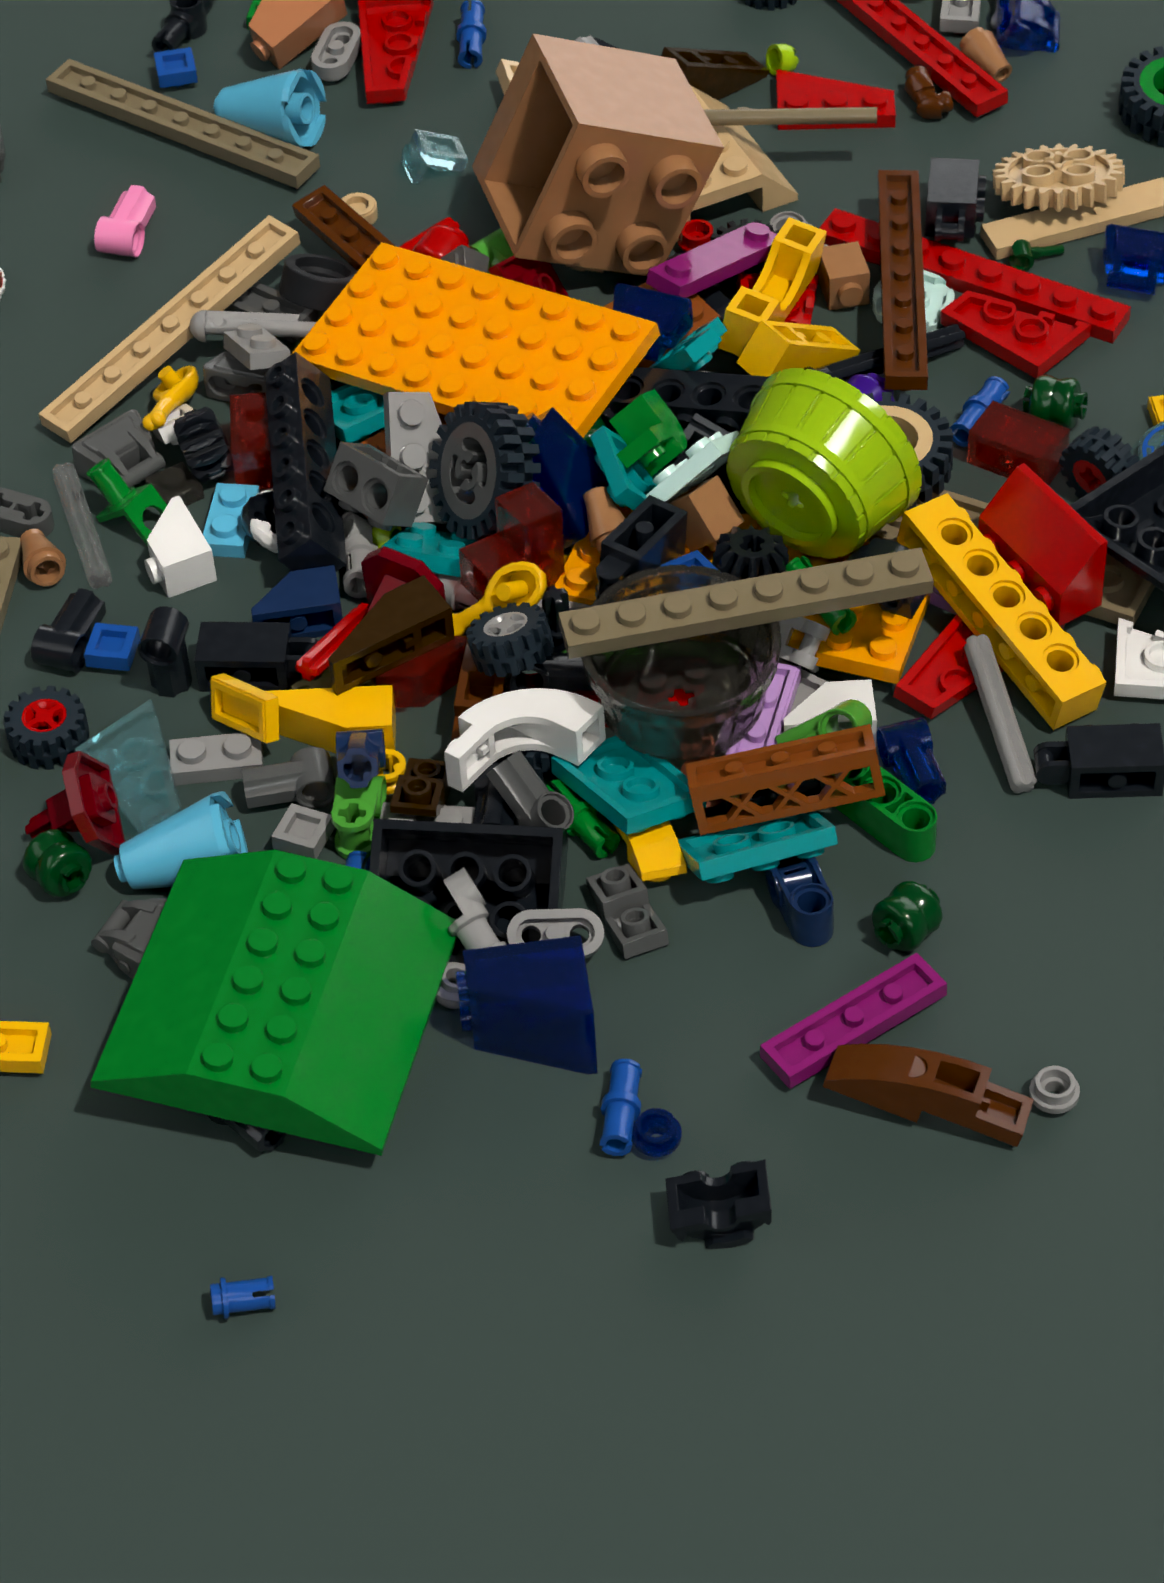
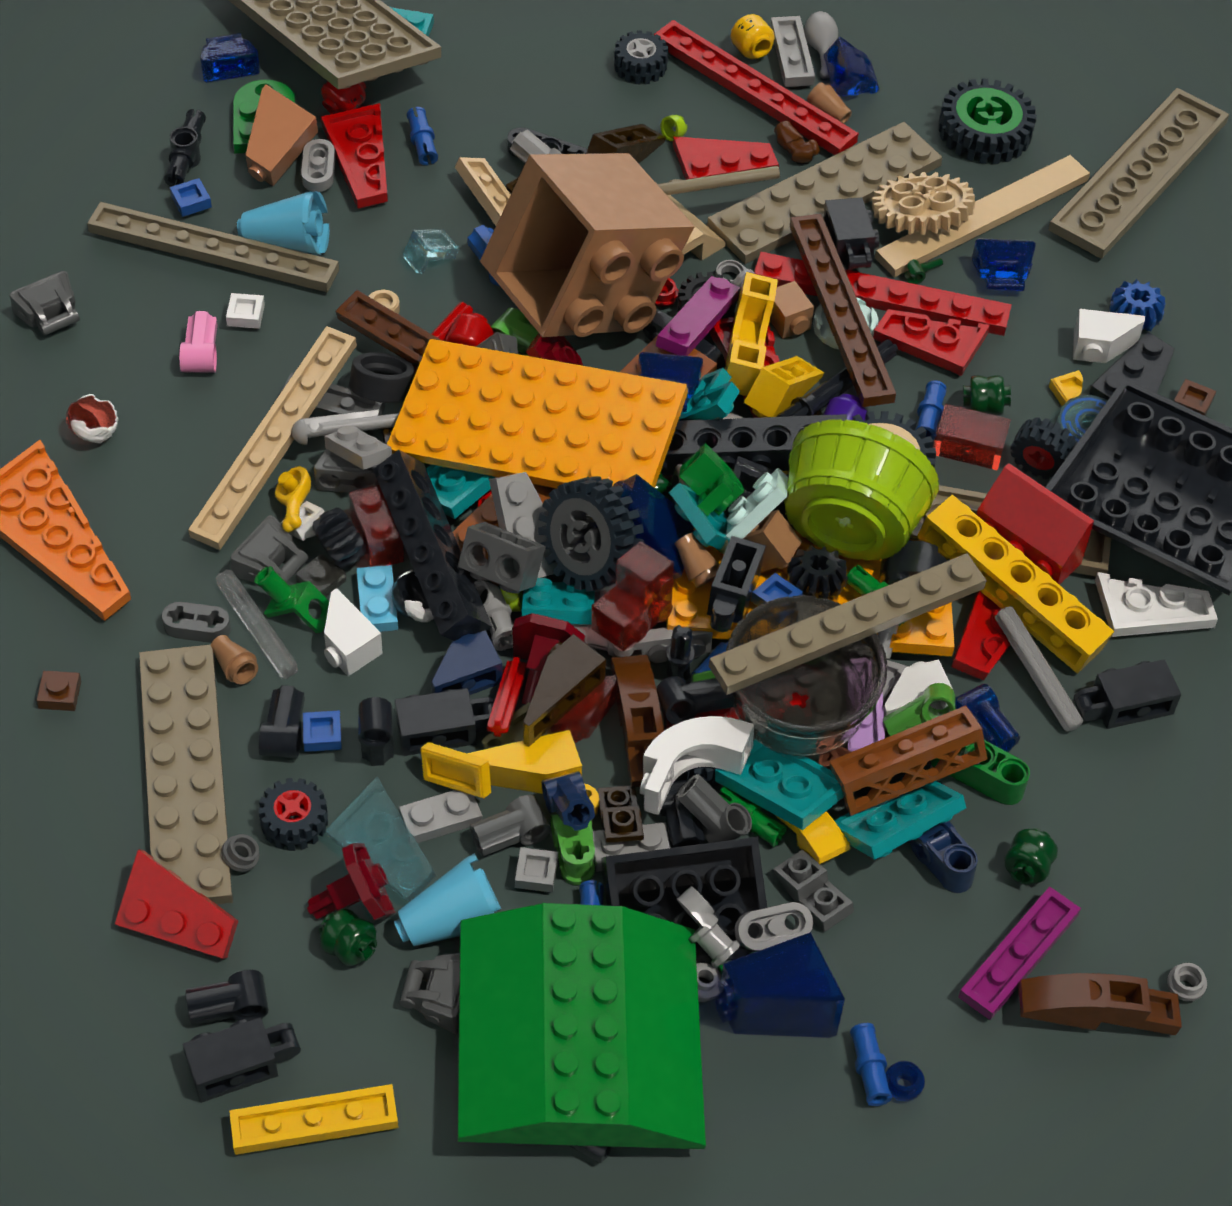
camera: 20 degrees left, 5 degrees up
yellow piece [452,561,547,640] -> none
black wheel [466,602,554,677] -> none
black cylinder [665,1159,772,1249] -> none
none -> white plate [226,293,265,329]
none -> dark tan plate [707,122,942,264]

